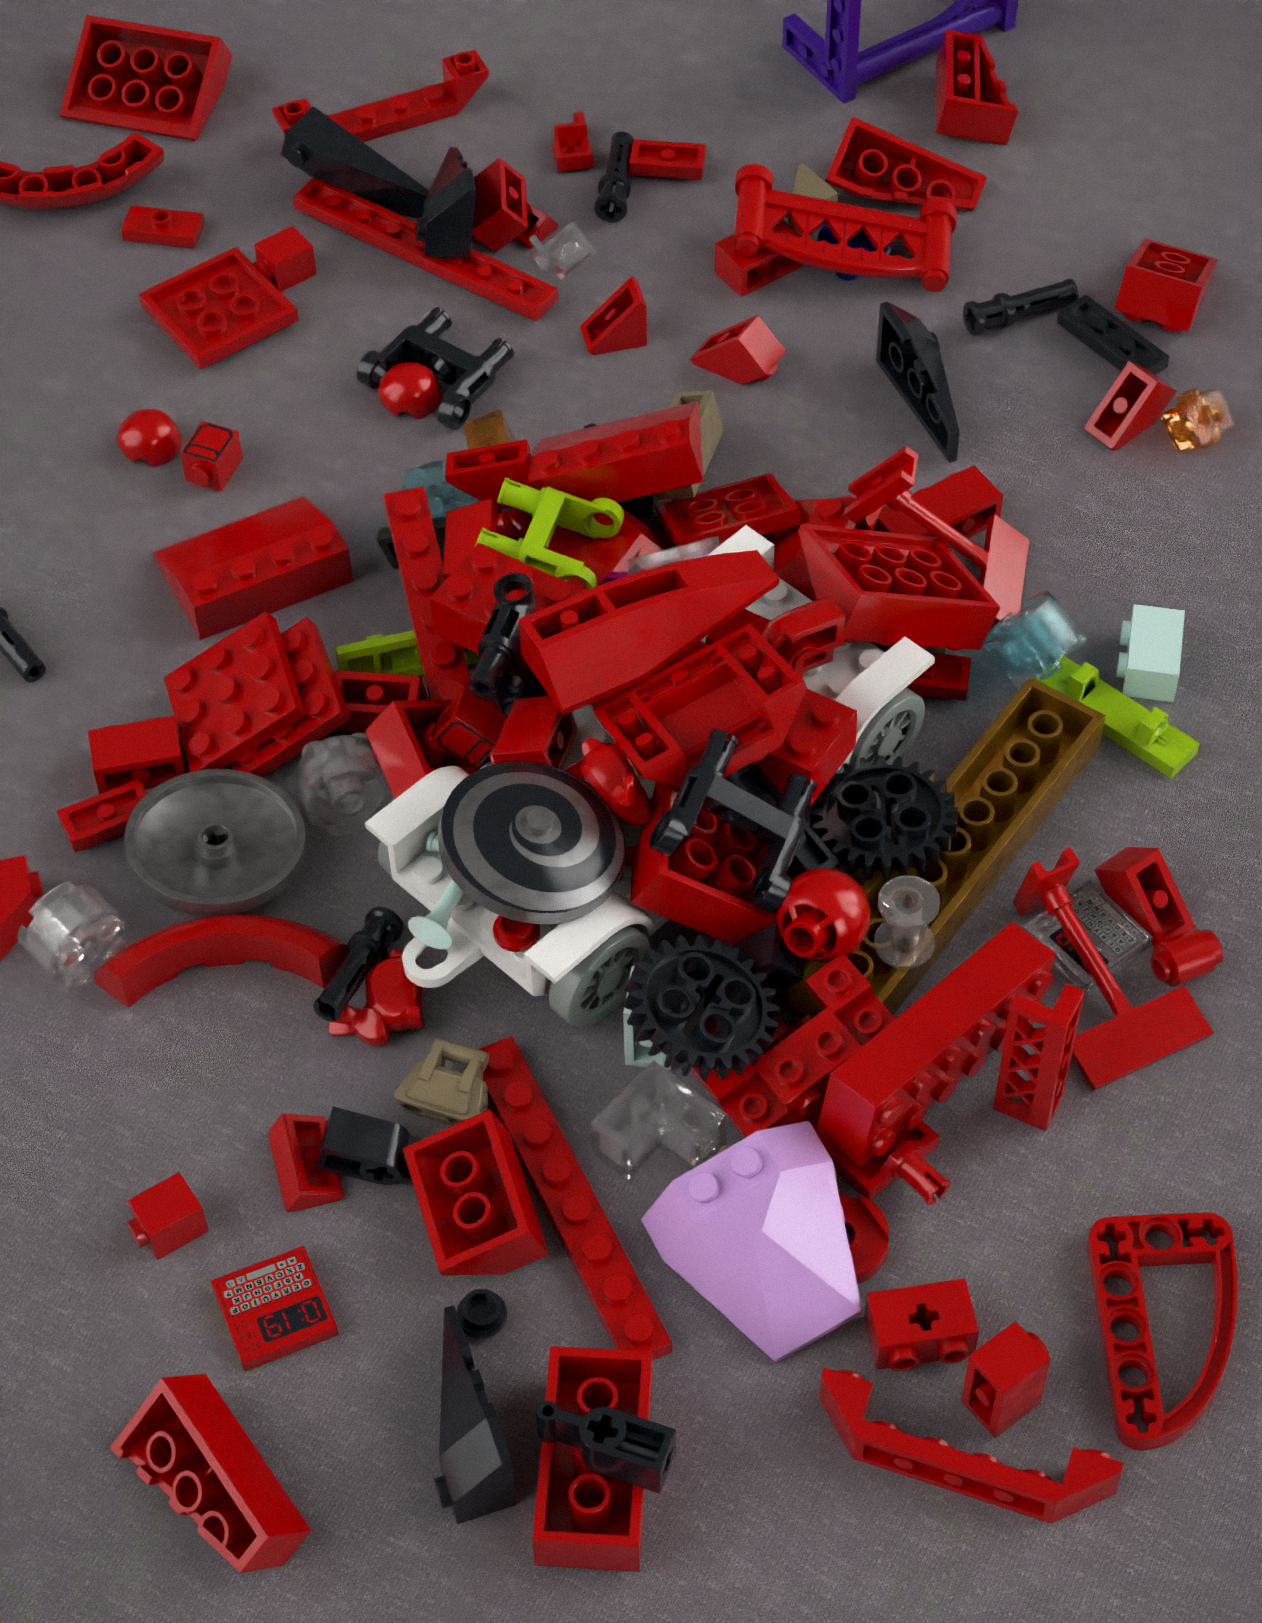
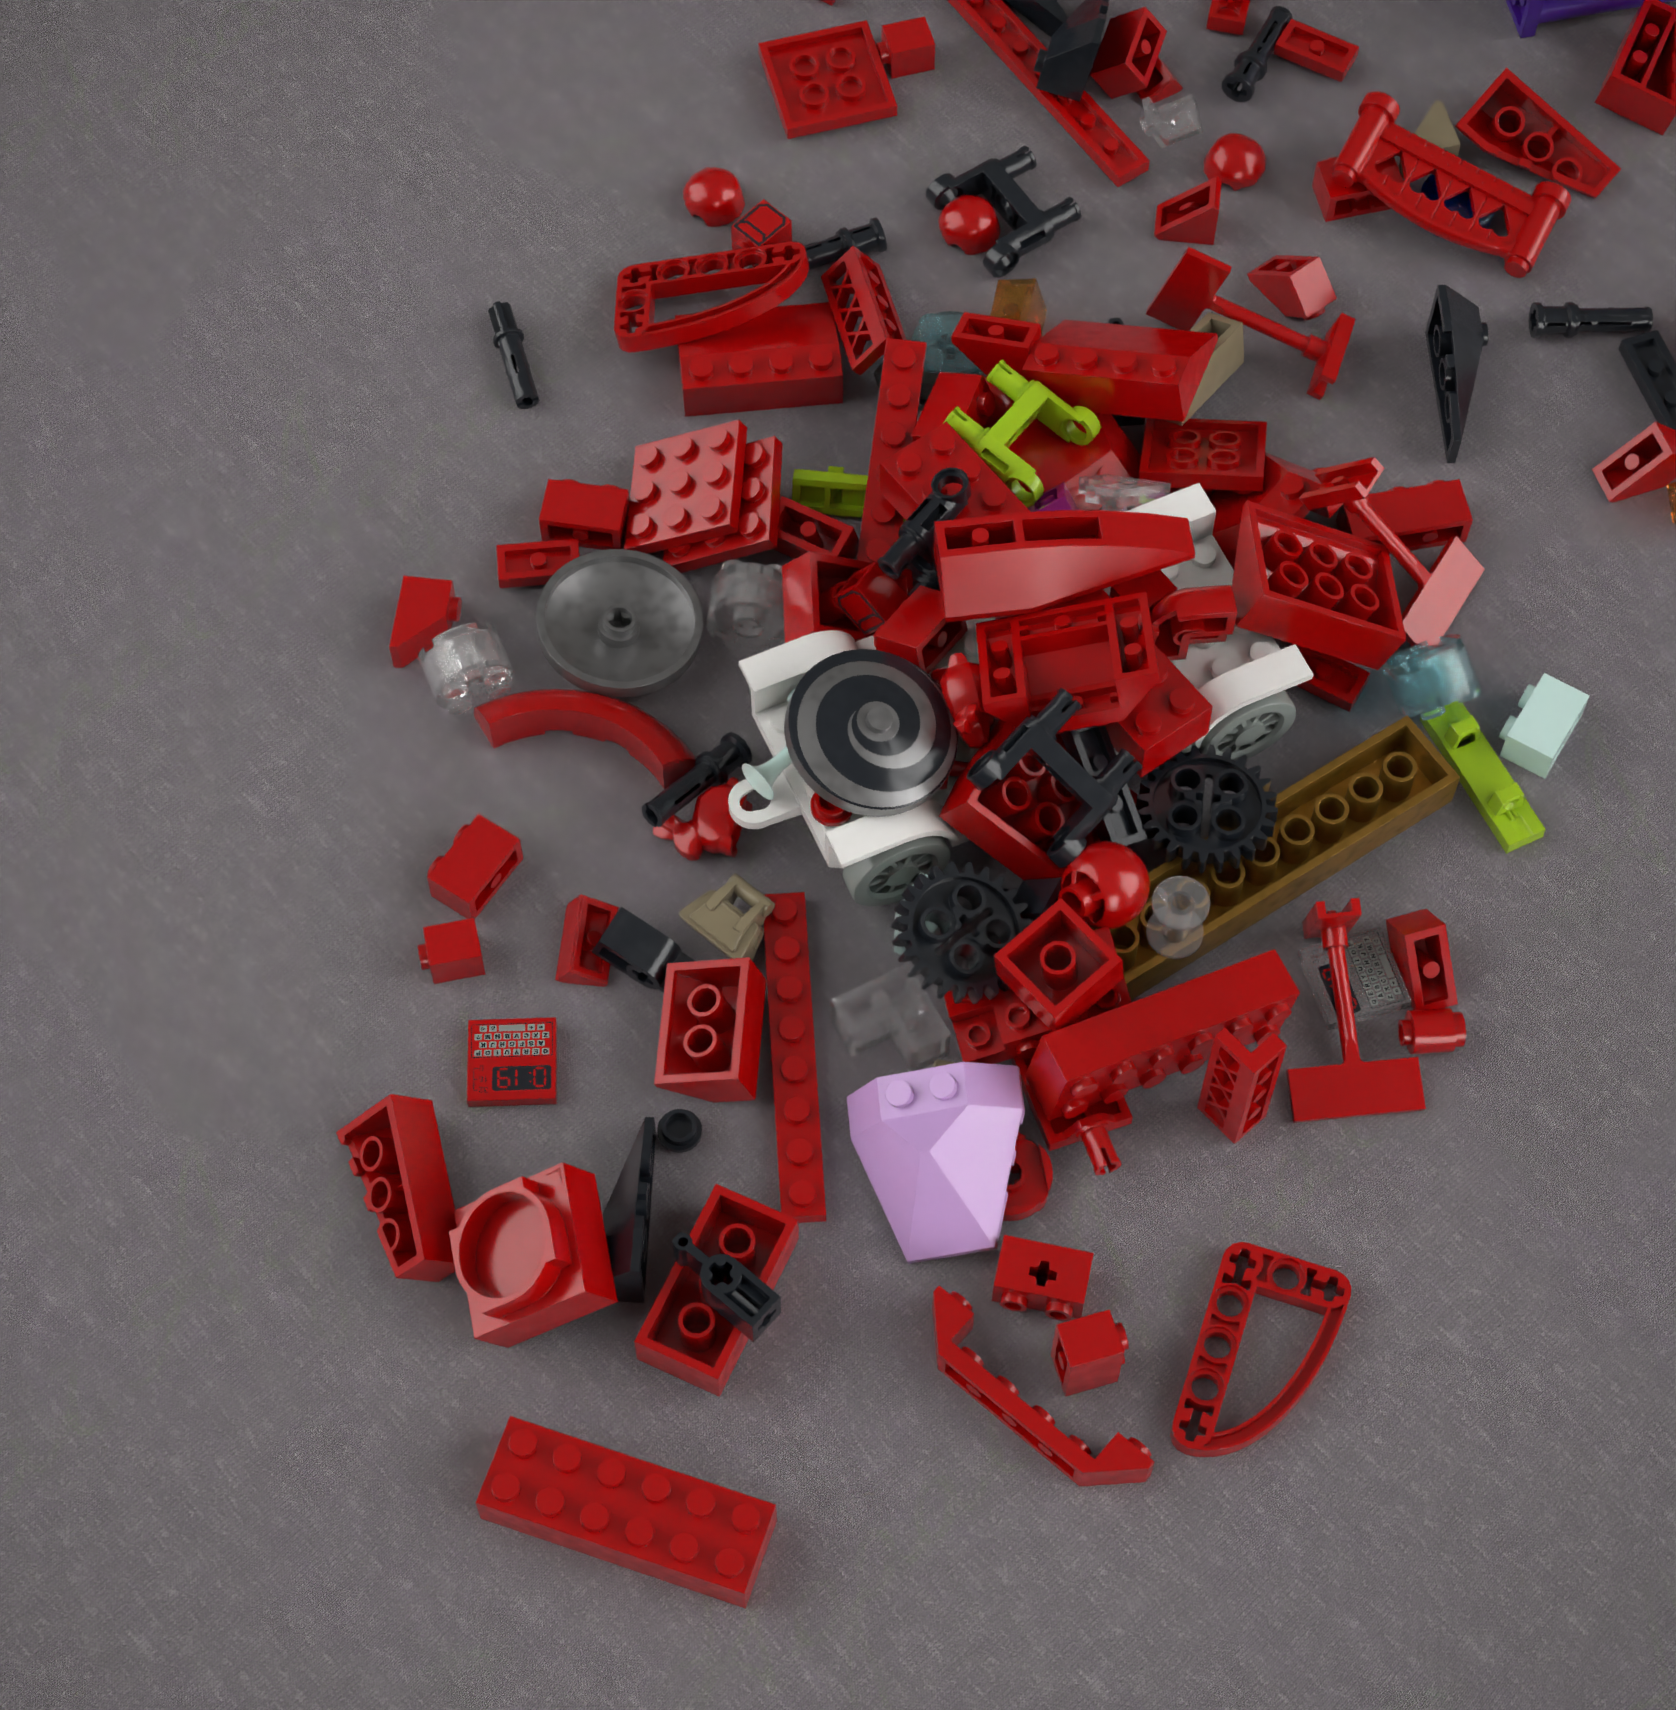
camera: 20 degrees right, 10 degrees up
none -> red brick [427,813,524,919]
none -> red container [449,1162,618,1348]
none -> red beam [614,242,809,353]
none -> black pin [805,217,887,270]
none -> red fence [821,246,907,376]
none -> red brick [994,898,1124,1032]
none -> red piece [1145,247,1356,400]
none -> red hair [1203,133,1266,191]

